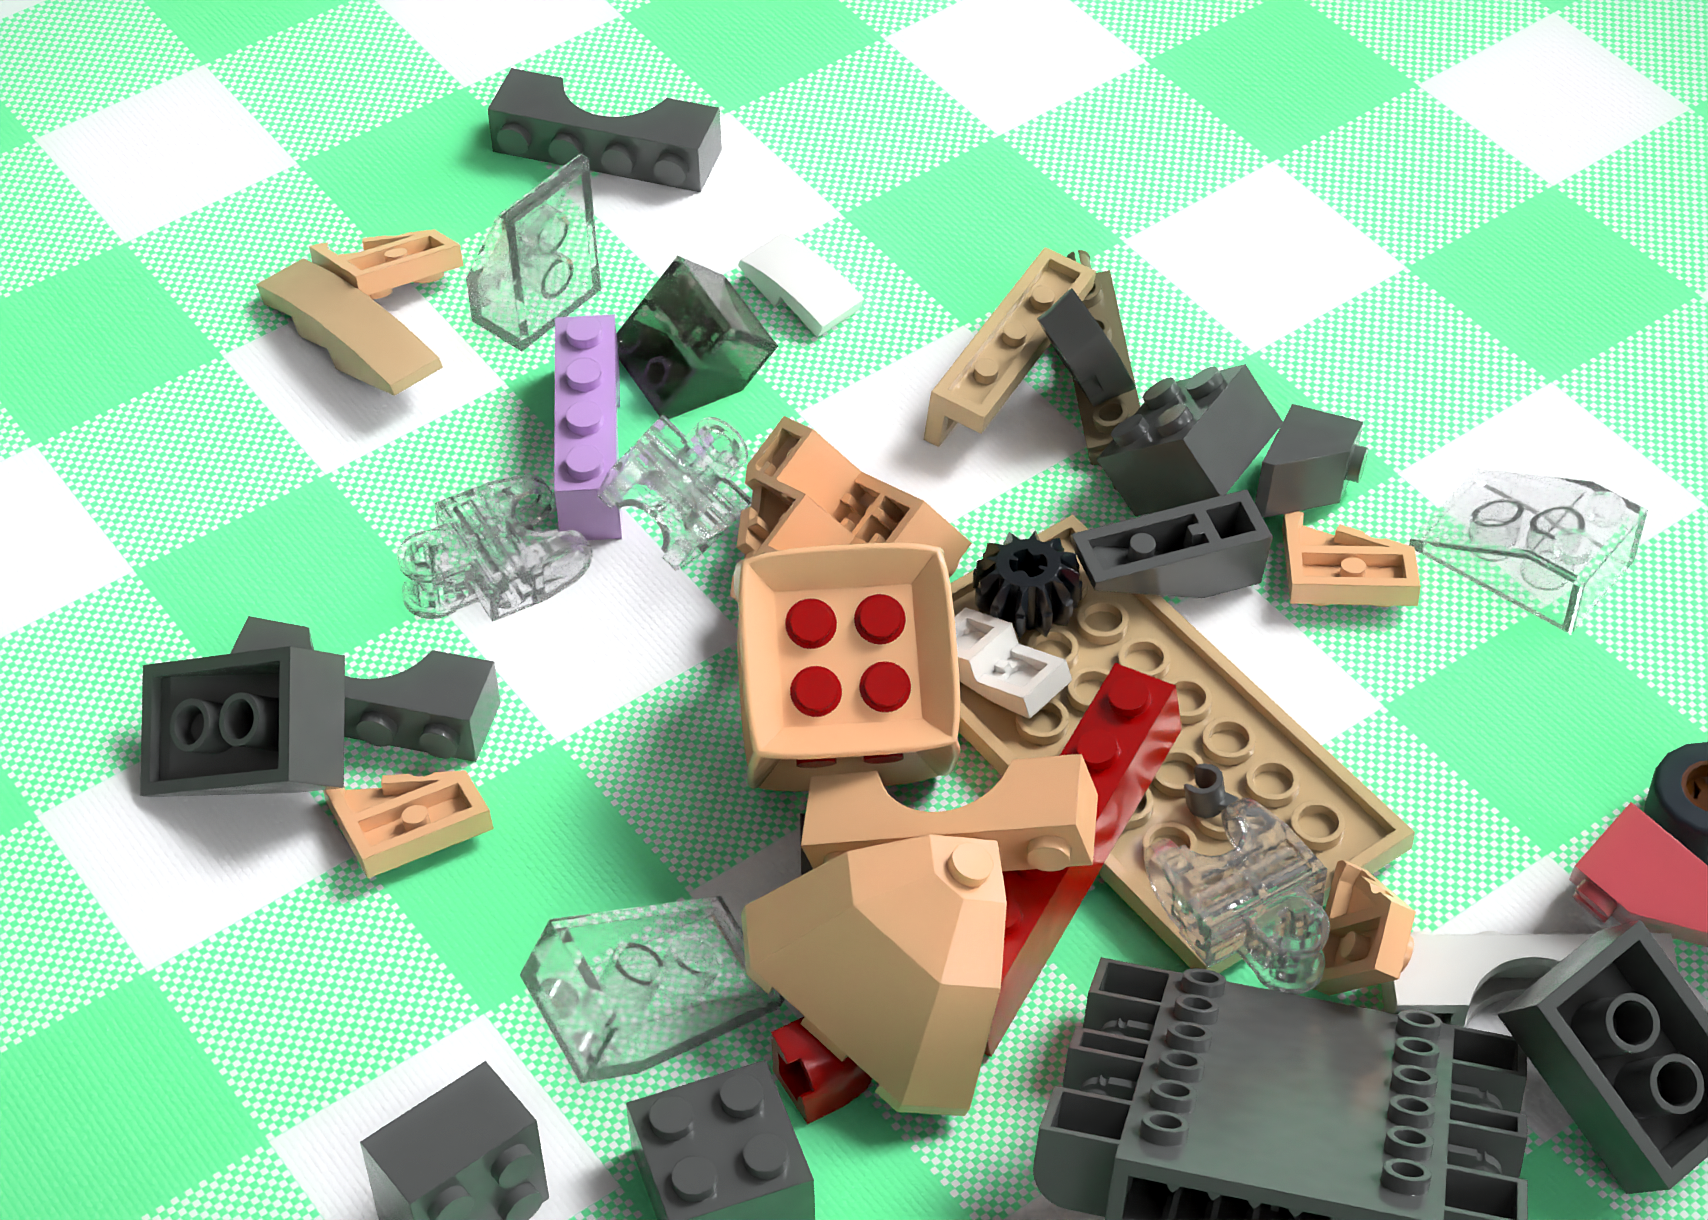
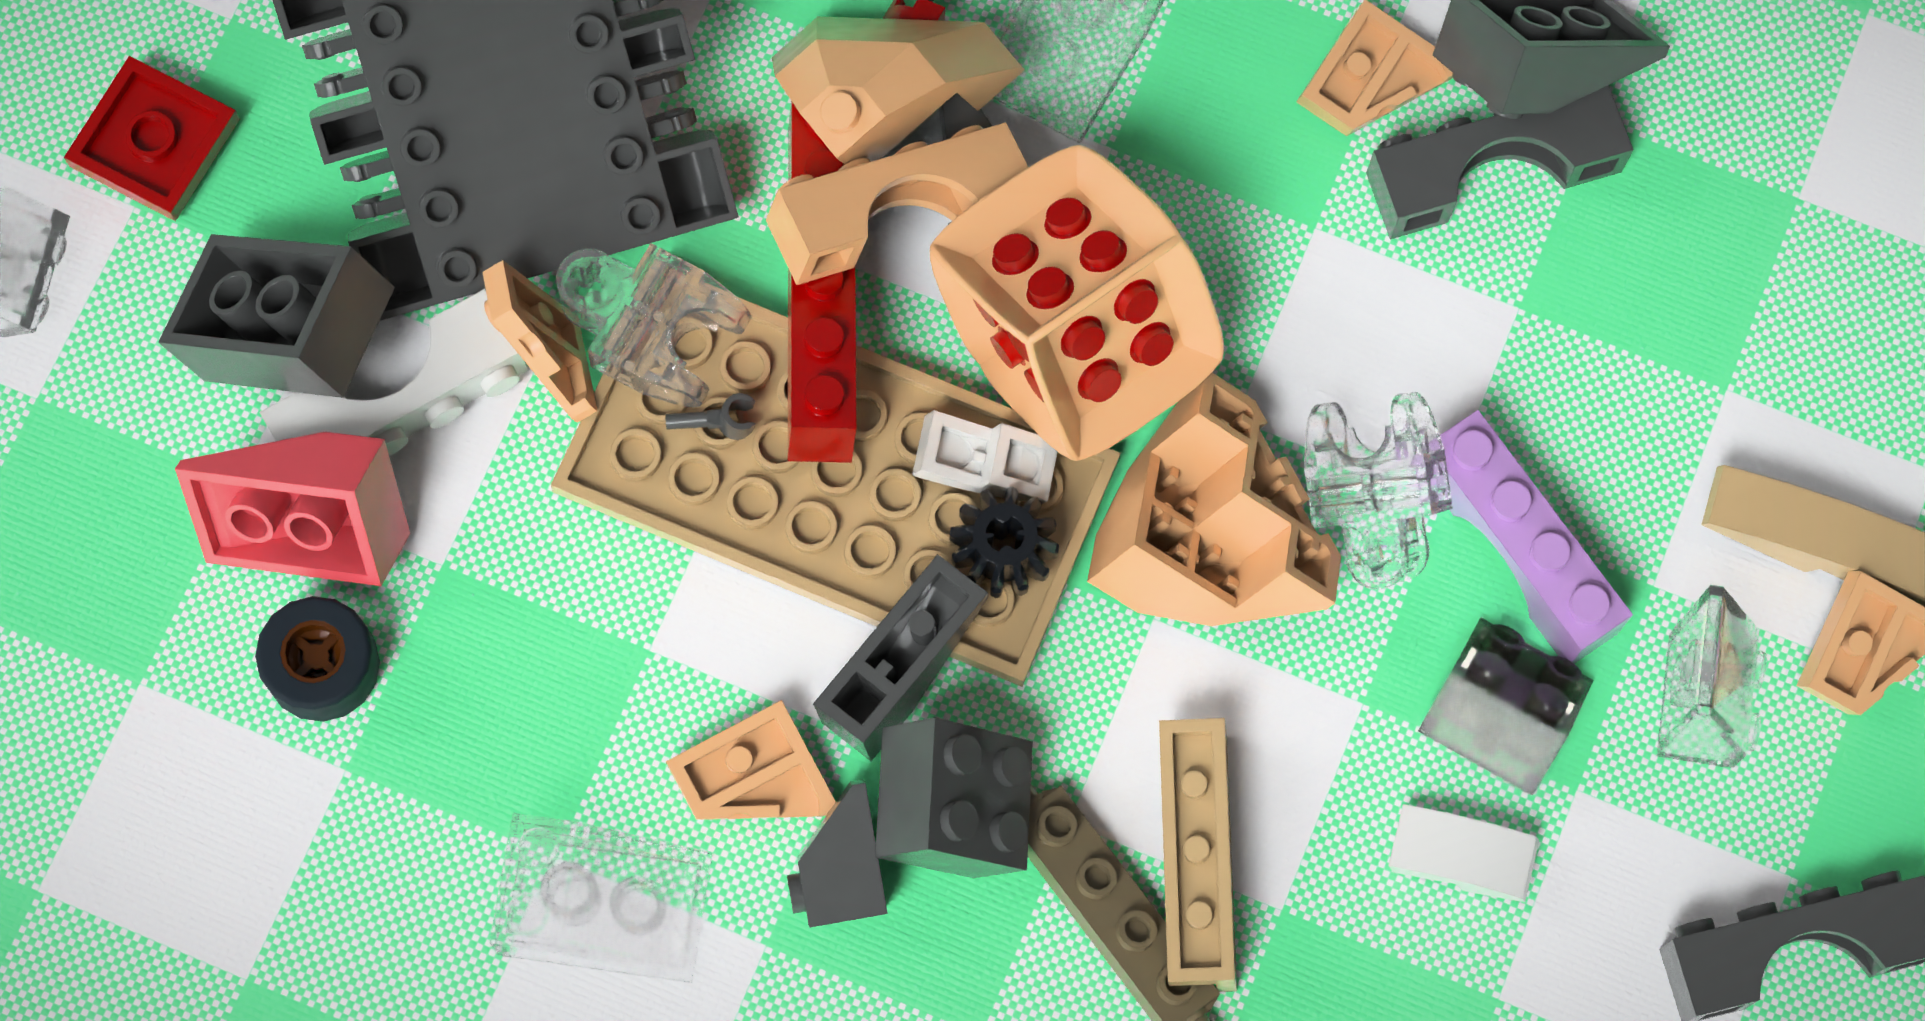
camera: 145 degrees right, 25 degrees up
clear piece [397,474,593,622] -> none
dark grey piece [1037,288,1136,407] -> none

